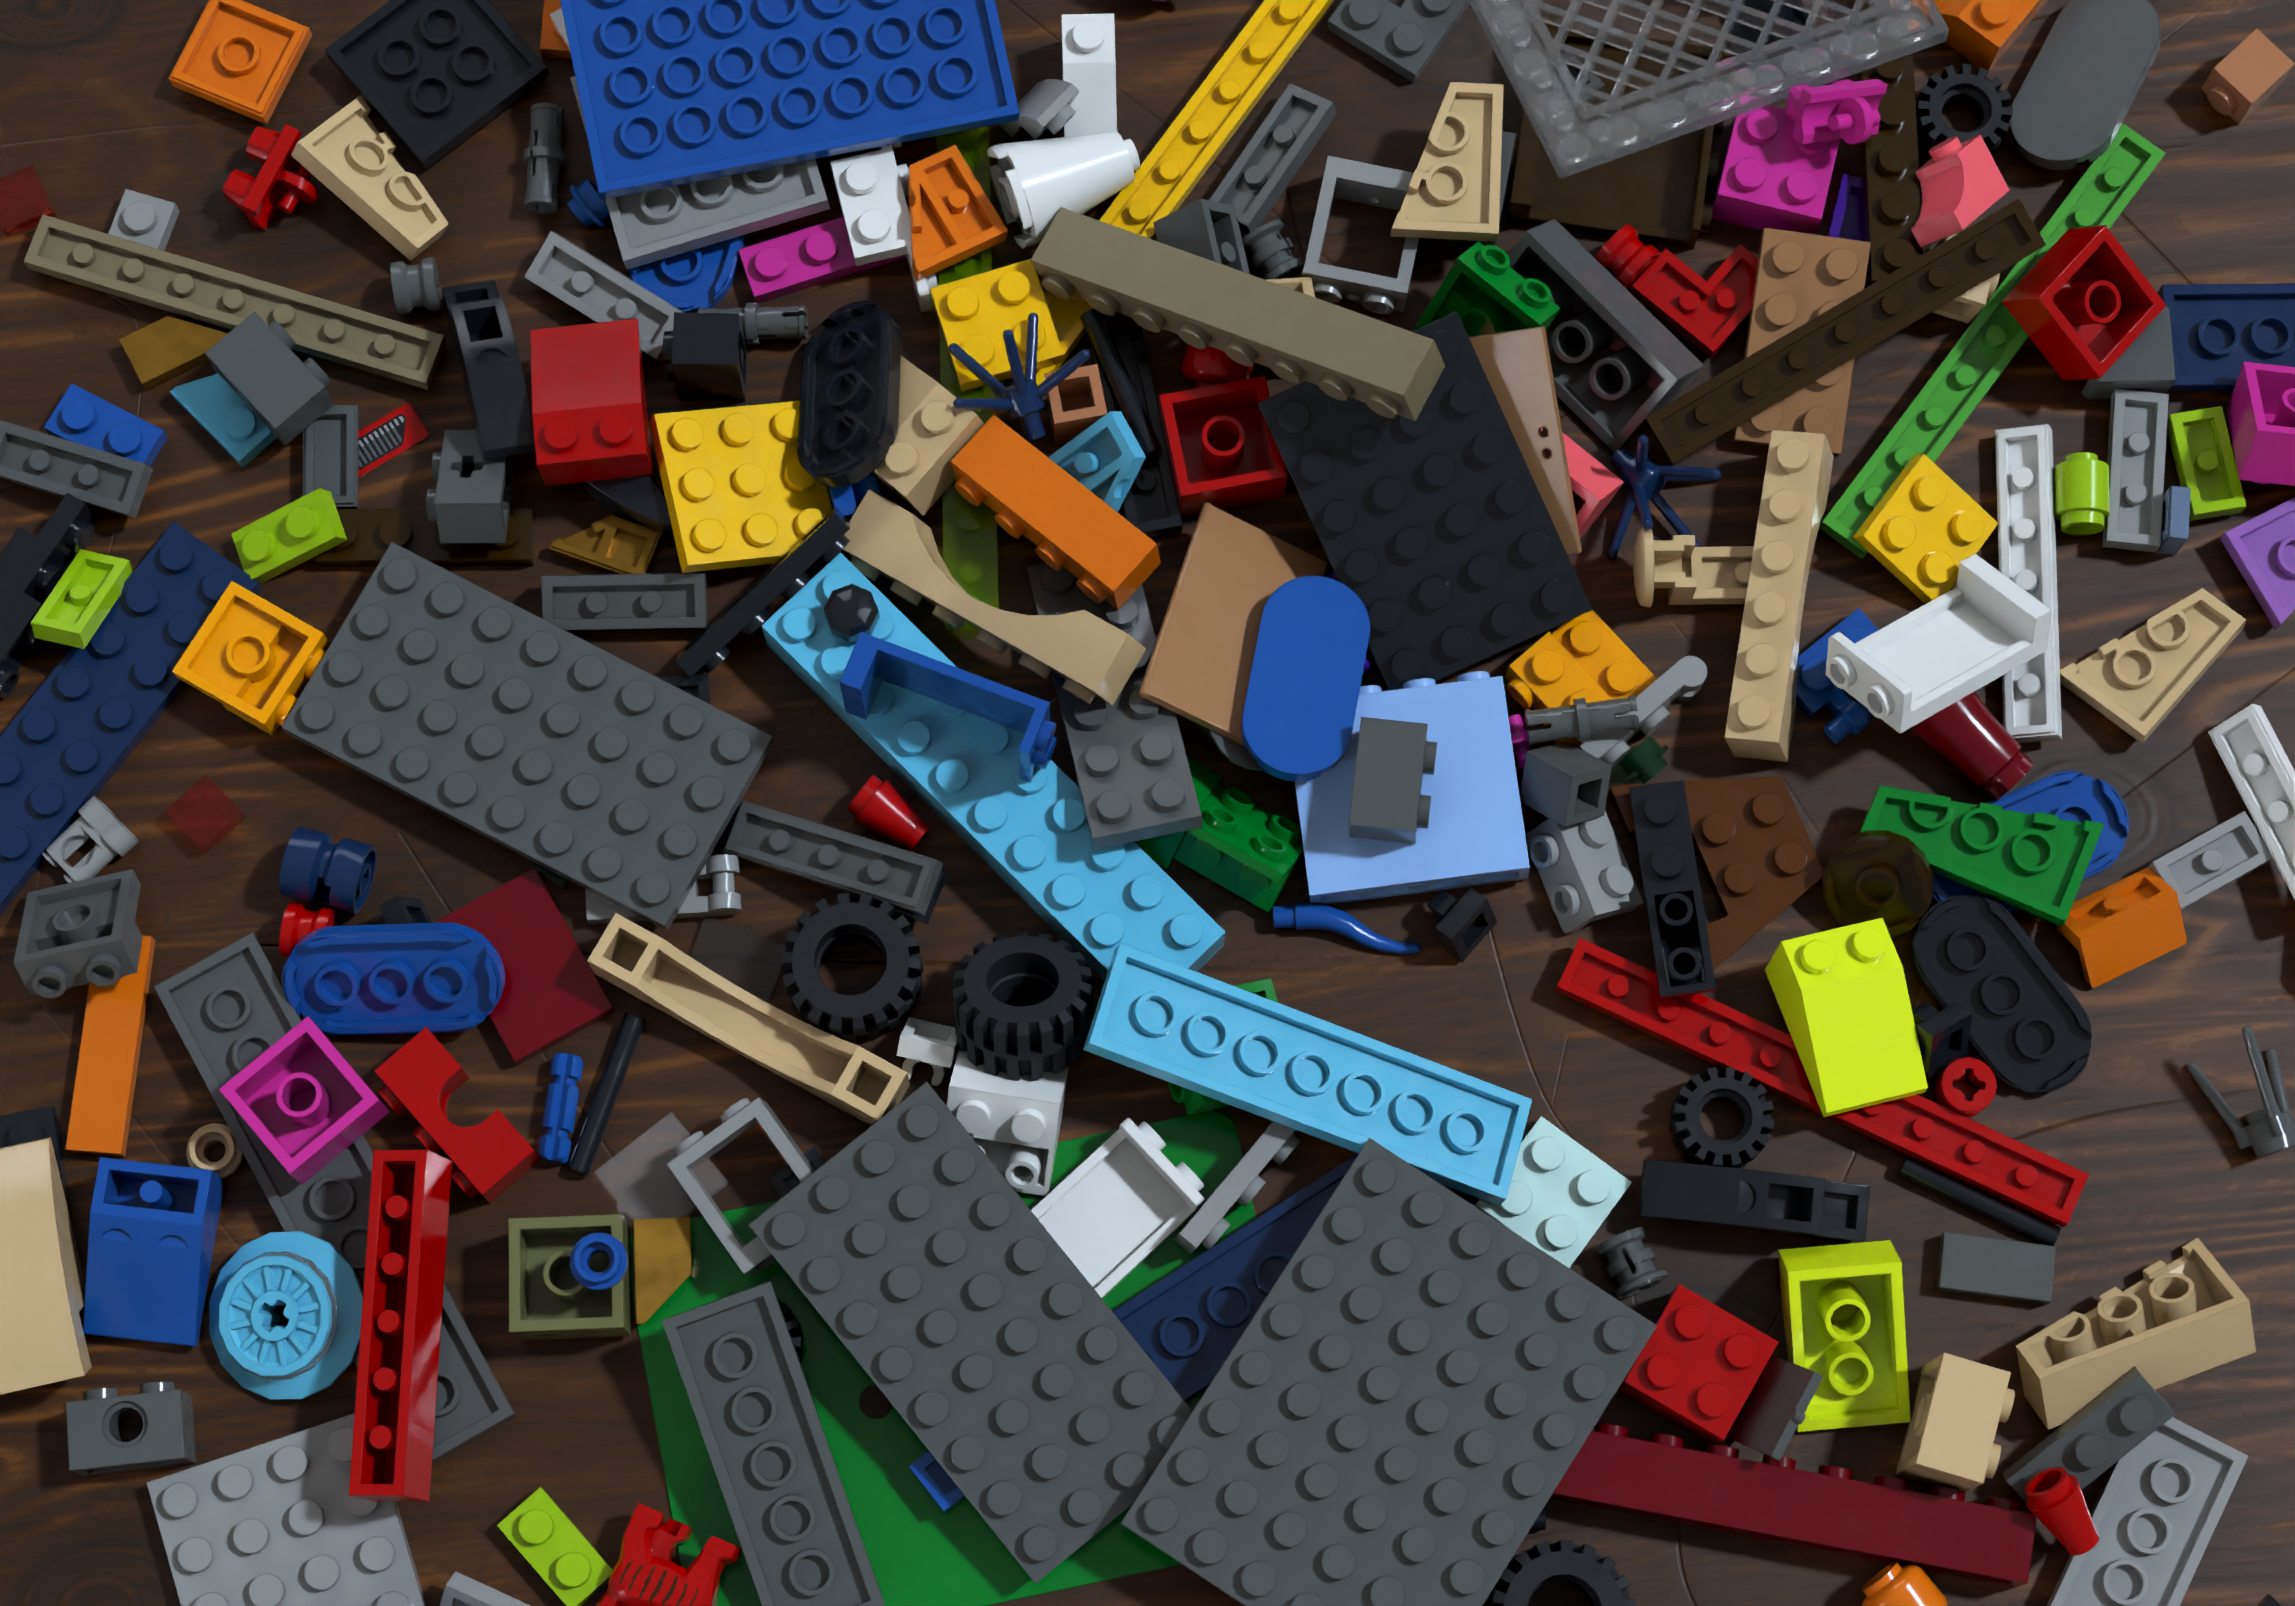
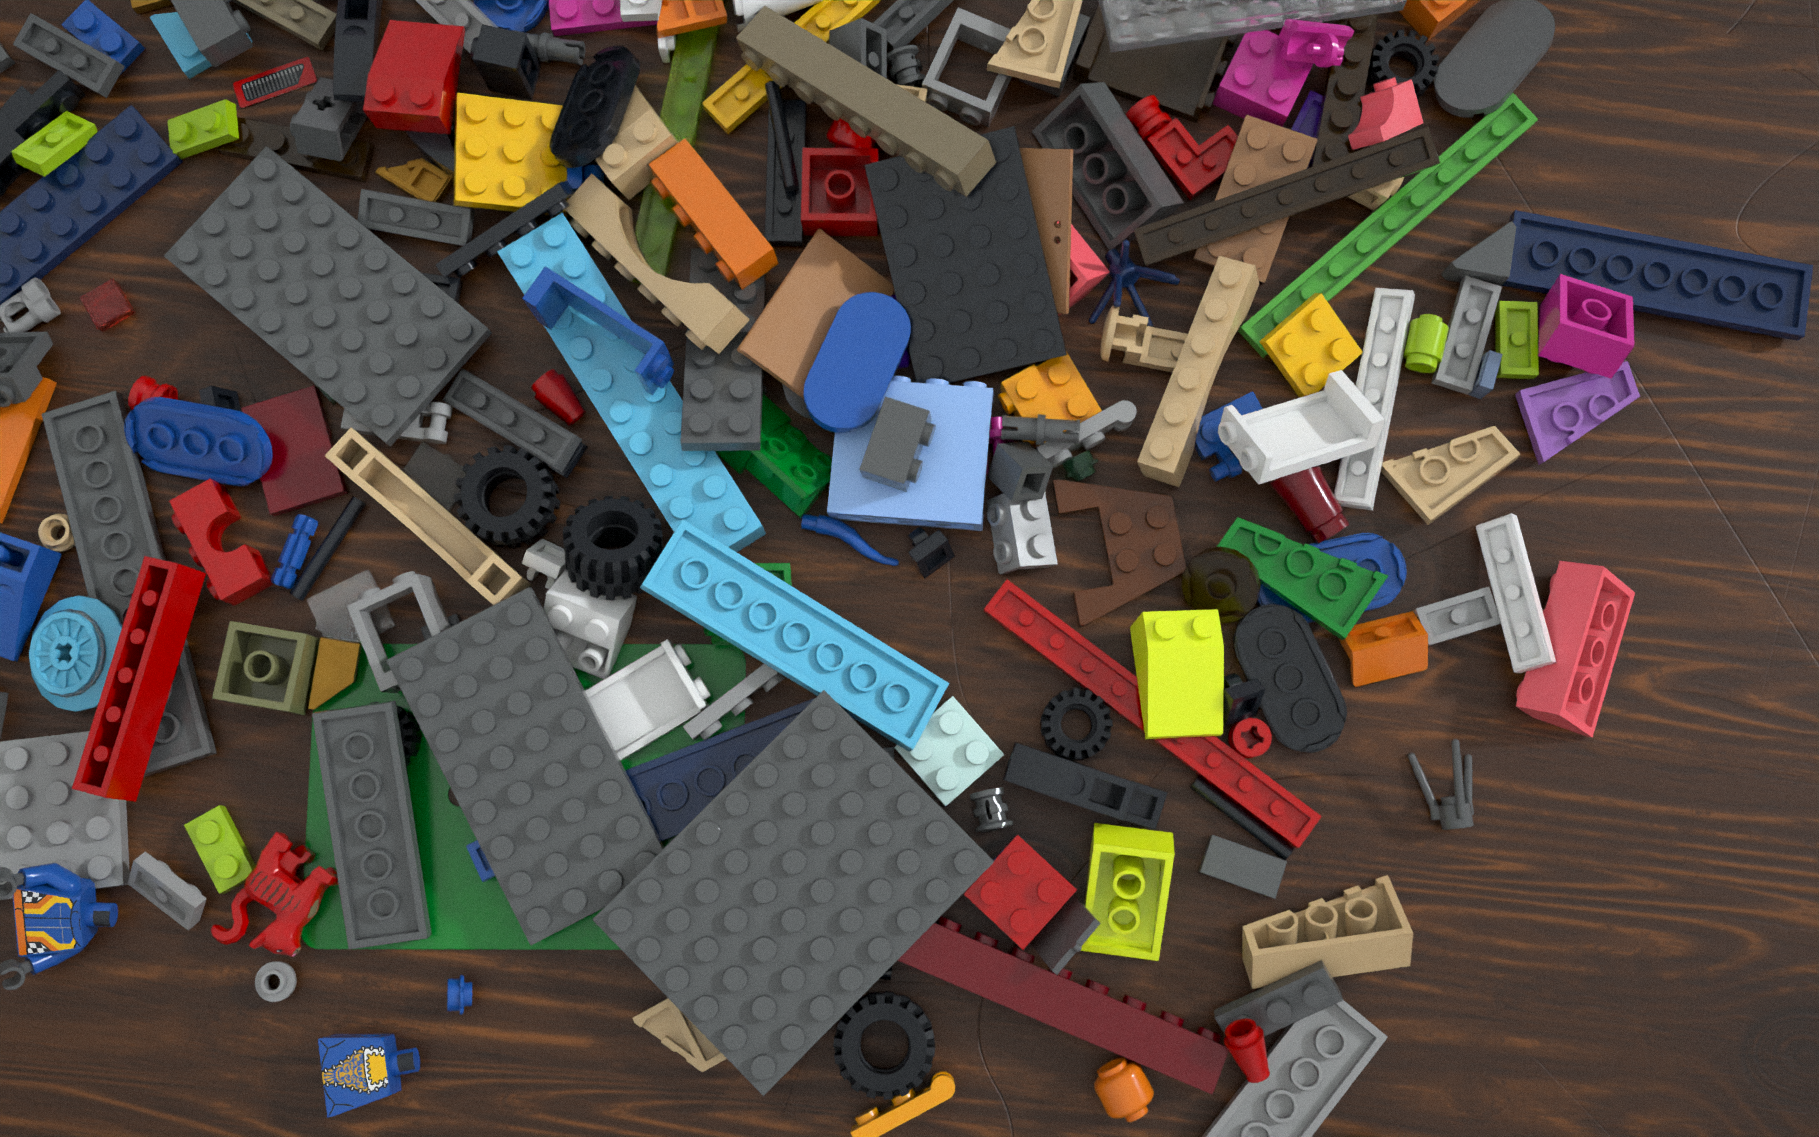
camera: 15 degrees right, 5 degrees up
light orange plate [172,581,331,736] -> none
dark pink brick [219,1016,390,1185] -> none
dark blue wheel [279,826,377,914] -> none
dark grey tile [303,405,359,509] -> none
blue plate [570,1233,628,1291] -> none
black tile [823,584,880,643] -> none
yellow plate [930,259,1064,392] -> none
dark blue plant [949,313,1091,441] -> none
nougat brick [1044,364,1107,445] -> none
medium azure wing [1048,411,1146,512] -> none
green plate [1413,241,1560,337] -> none
black slope [1629,780,1716,999] -> none
tan brick [1896,1353,2015,1492] -> none
red brick [2002,225,2166,380] -> none
nougat brick [2201,28,2295,125] -> none

